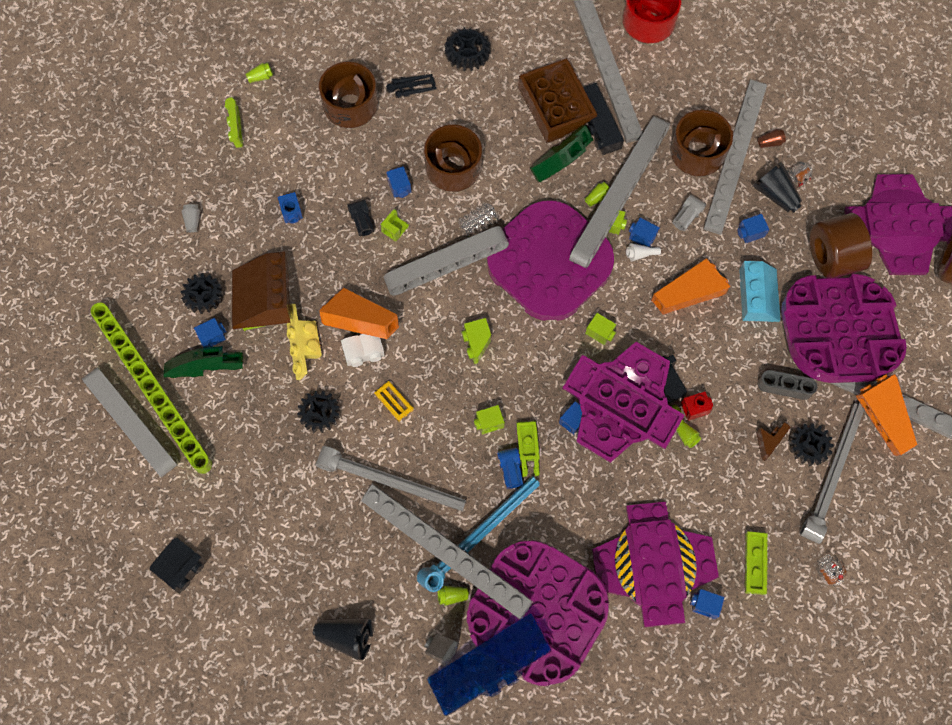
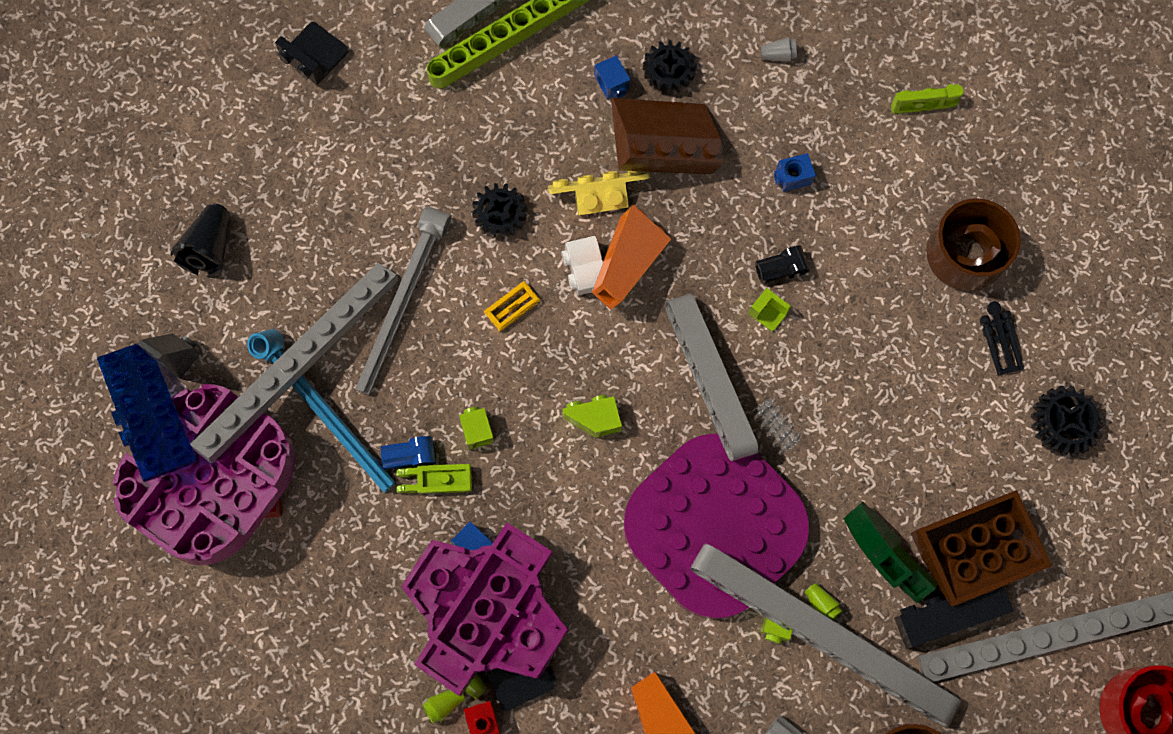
camera: 90 degrees right, 5 degrees up
dark green slope [163,346,243,378] -> none
lime cone [246,62,273,83] -> none
blue brick [386,166,411,198] -> none
reddish brown piece [424,125,482,192] -> none
lime cone [438,585,469,606] -> none
lime brick [585,313,617,345] -> none
magenta plate [592,502,719,628] -> none
white cone [626,243,661,262] -> none
blue brick [629,217,660,248] -> none
blue brick [690,589,725,619] -> none

